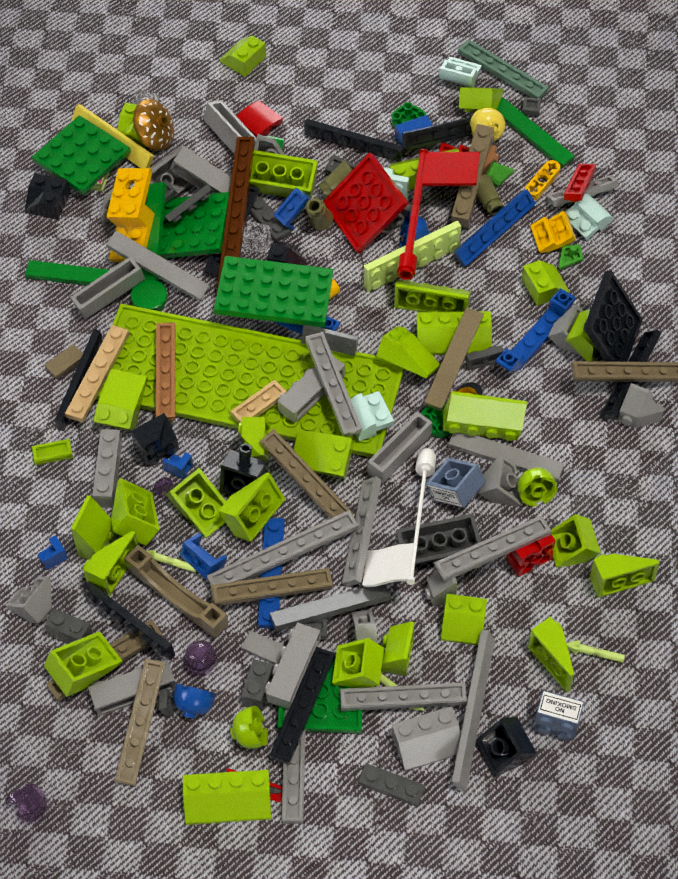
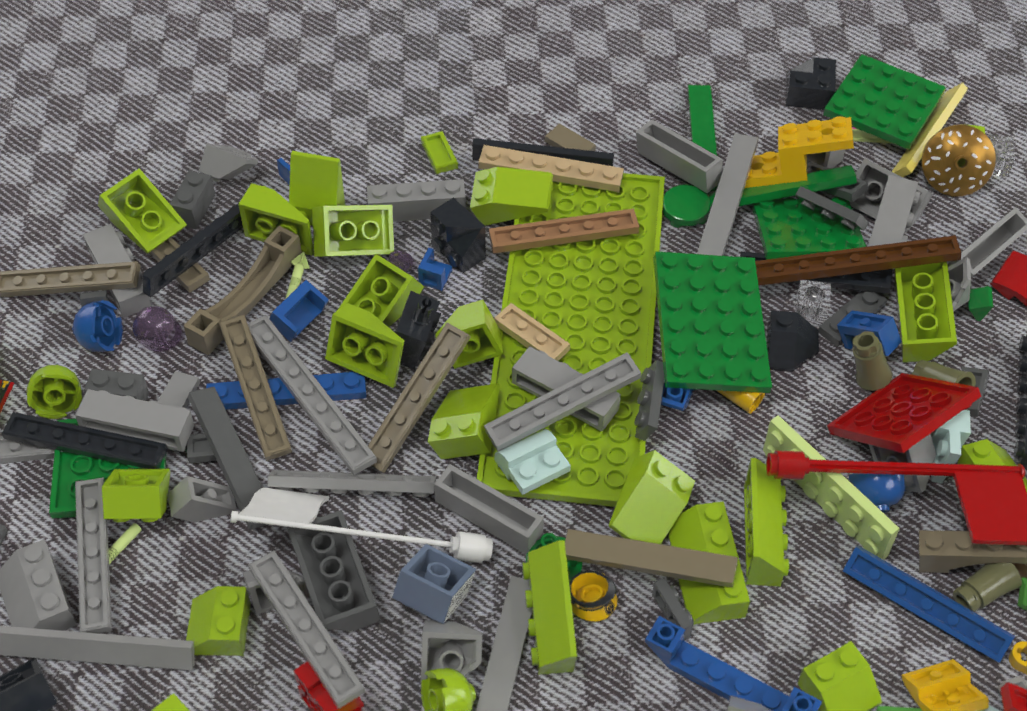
camera: 80 degrees right, 5 degrees down
lime slope [382,622,415,677] -> none

